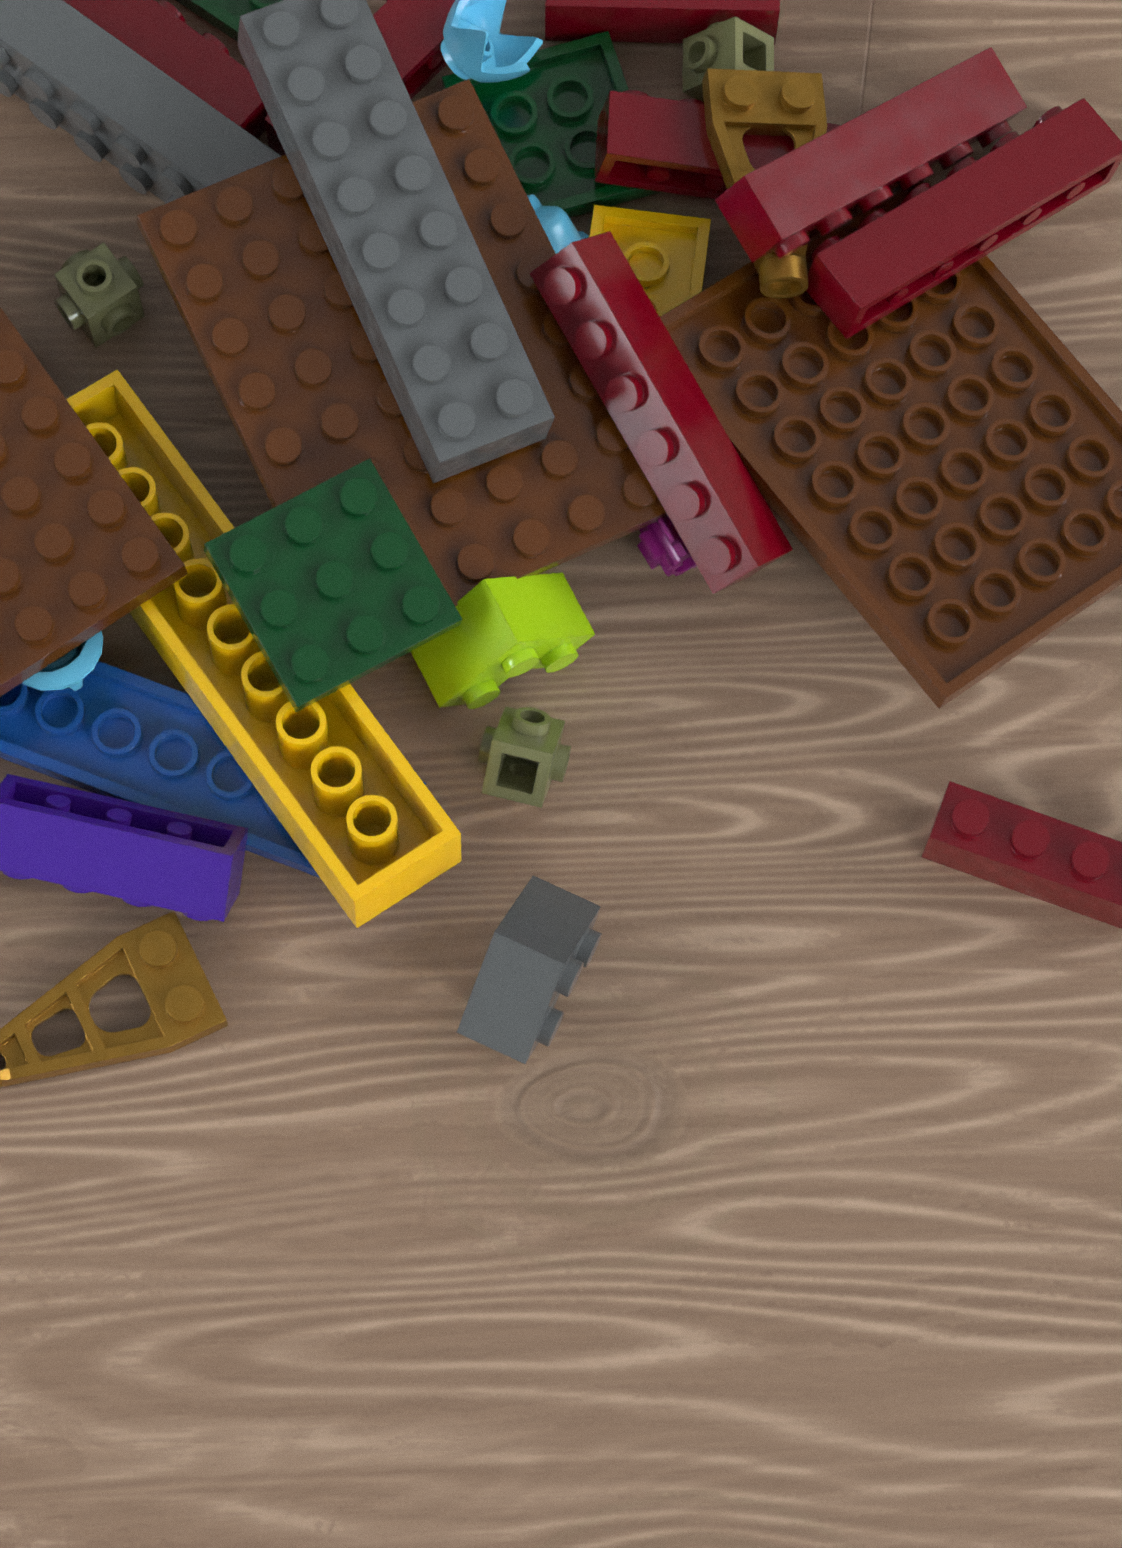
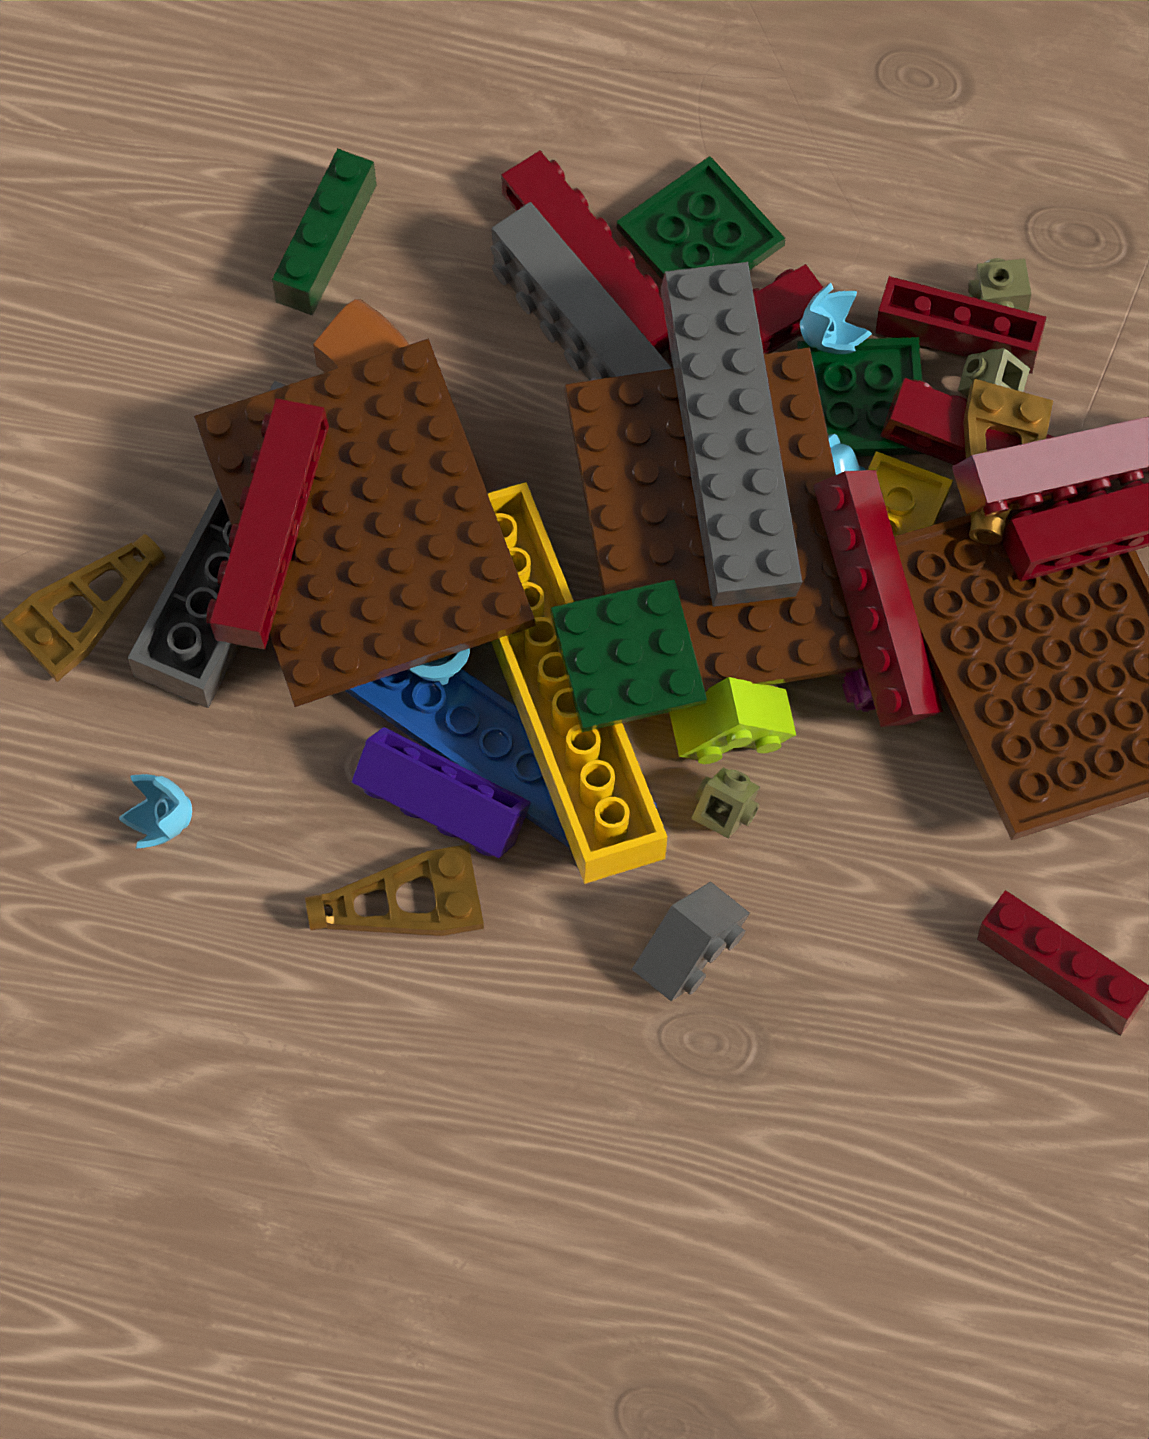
camera: 20 degrees right, 5 degrees down
olive brick [54,242,145,348] -> none

